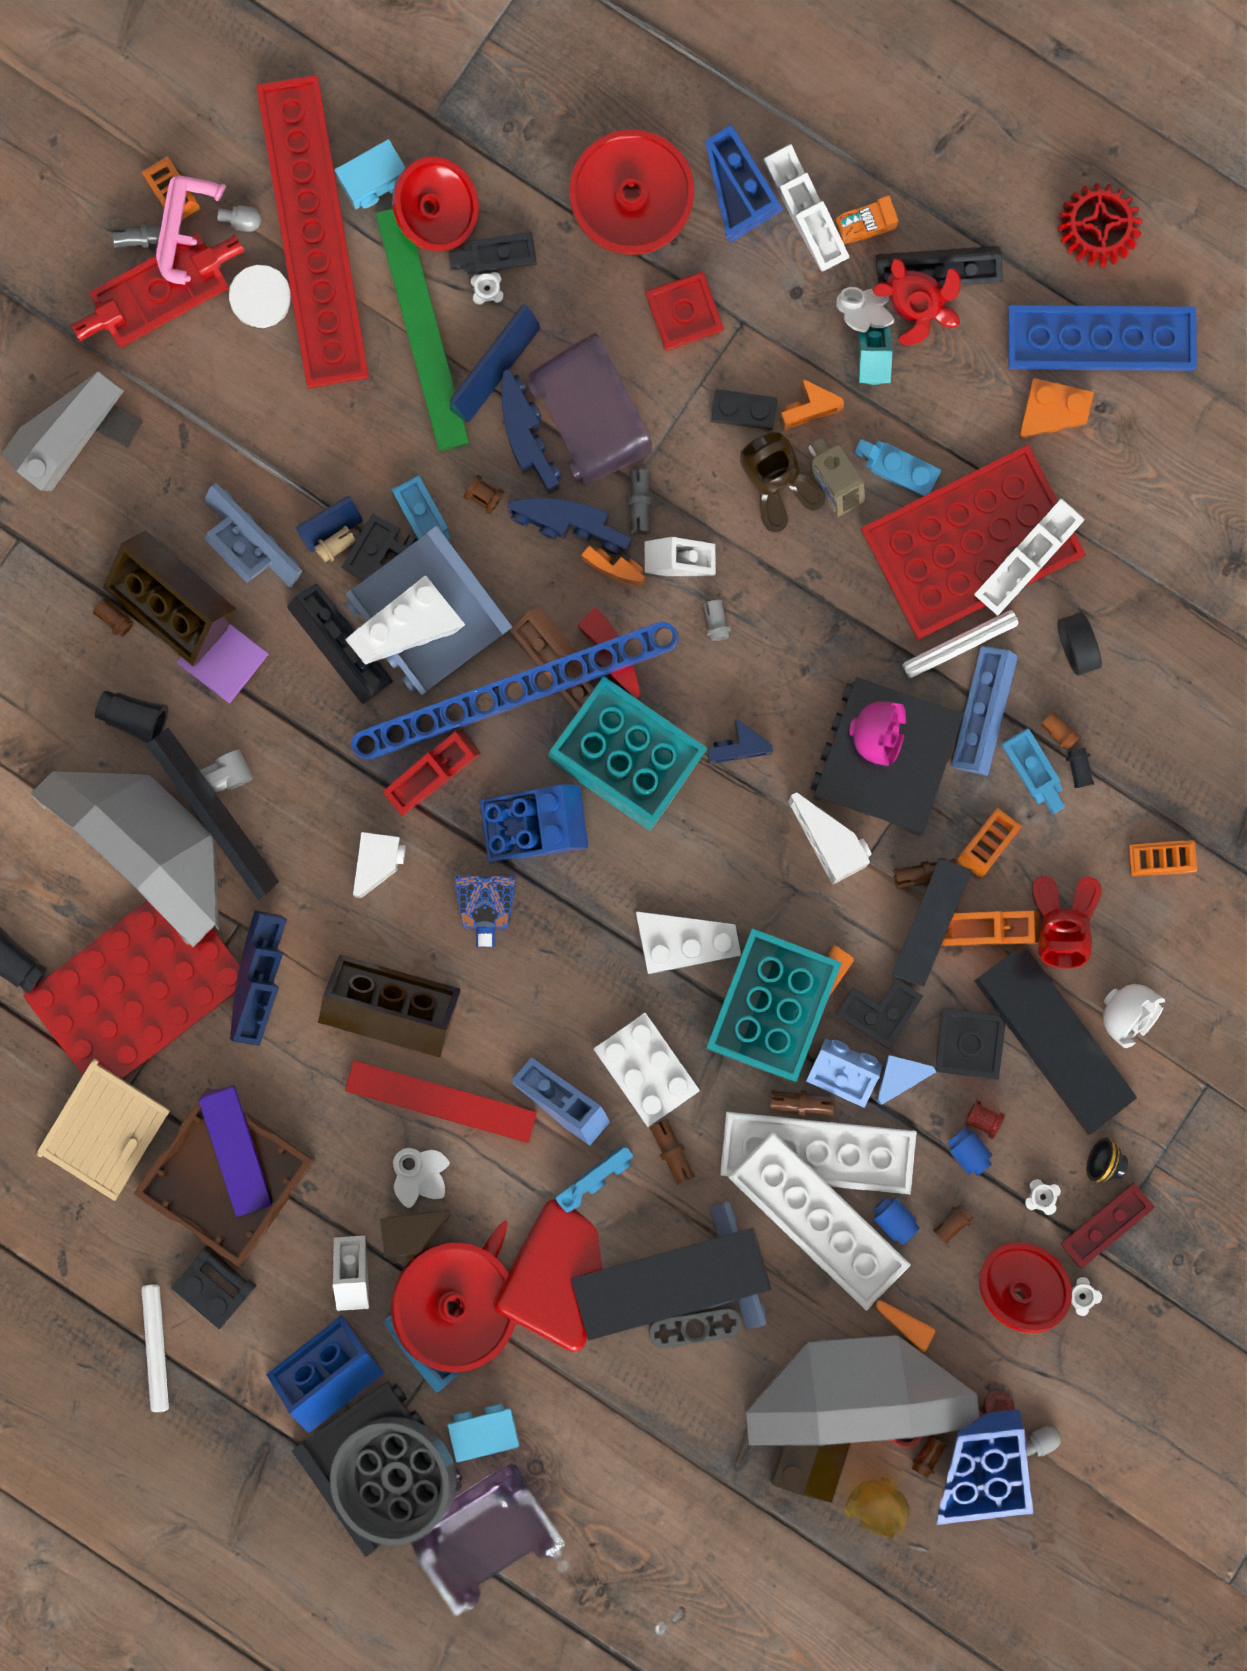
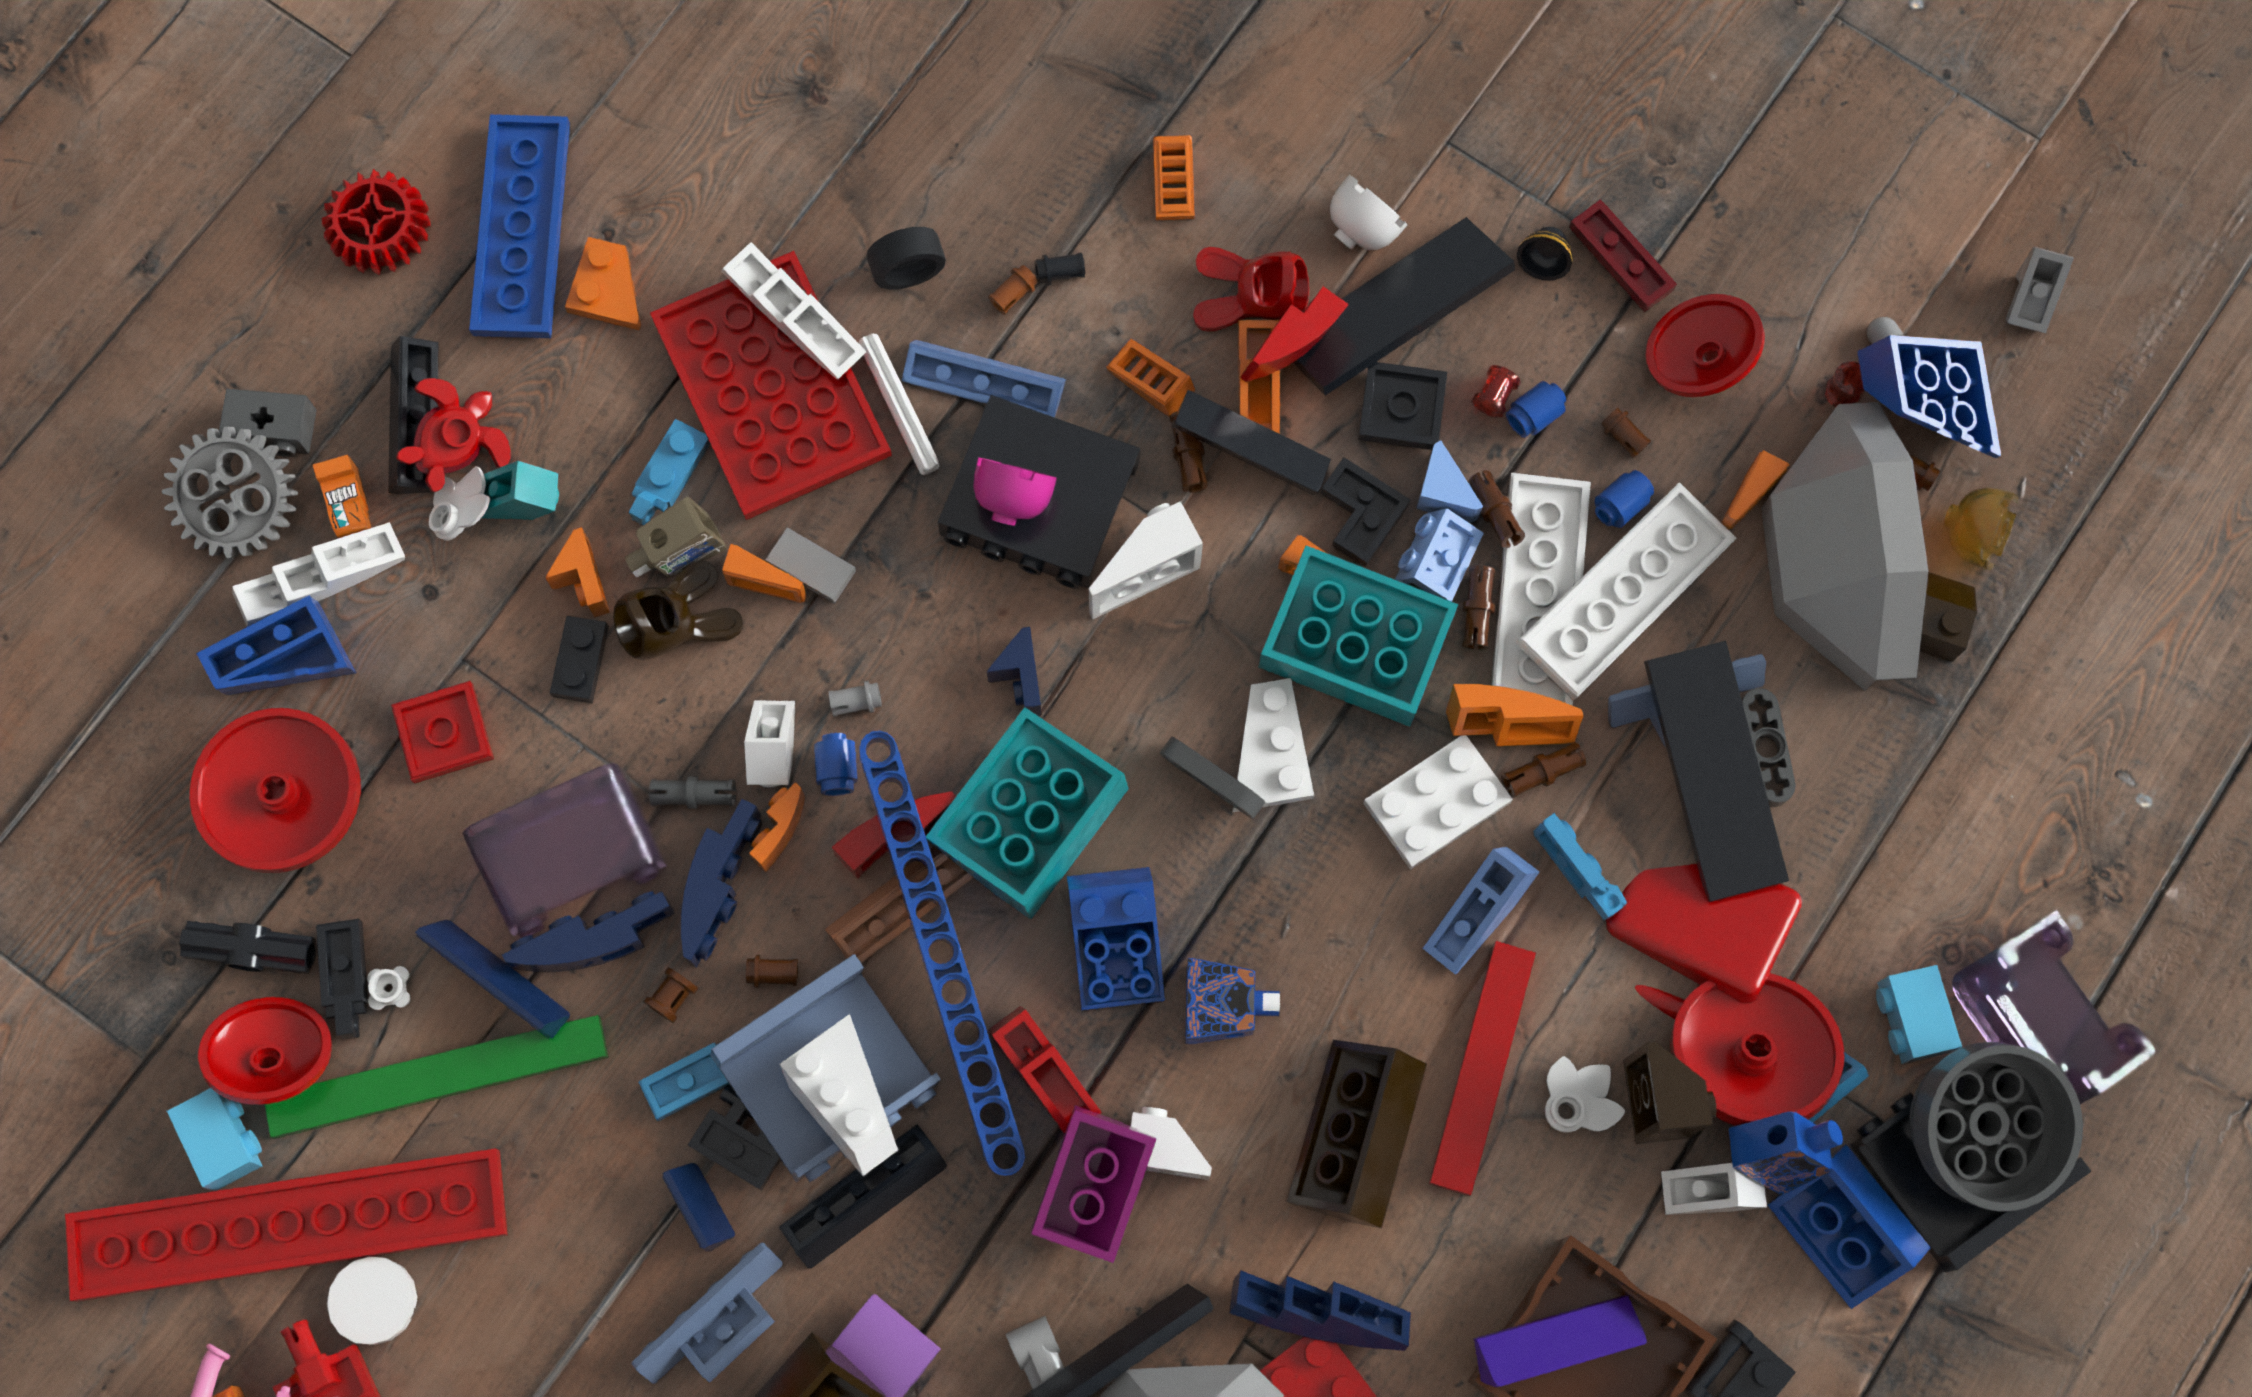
camera: 90 degrees left, 10 degrees down
light grey cylinder [217,205,262,232] -> none
tan pin [314,526,356,563] -> none
dark azure hinge [1000,728,1065,815] -> none
white plate [1025,1179,1061,1215] -> none
white plate [1071,1277,1102,1316] -> none
none -> light grey gear [162,427,298,558]
none -> black piece [179,921,317,974]
none -> dark grey brick [219,389,317,457]
none -> orange slope [722,544,807,603]
none -> reddish brown pin [746,954,798,988]
none -> light grey tile [766,527,856,604]
none -> blue brick [814,733,858,796]
none -> magenta slope [1031,1106,1157,1263]
none -> dark grey beam [1159,736,1266,819]
none -> red slope [1240,286,1349,382]
none -> orange slope [1446,684,1584,746]
none -> reddish brown pin [1468,470,1525,548]
none -> blue torso [1729,1111,1843,1195]
none -> light grey slope [2005,247,2074,333]

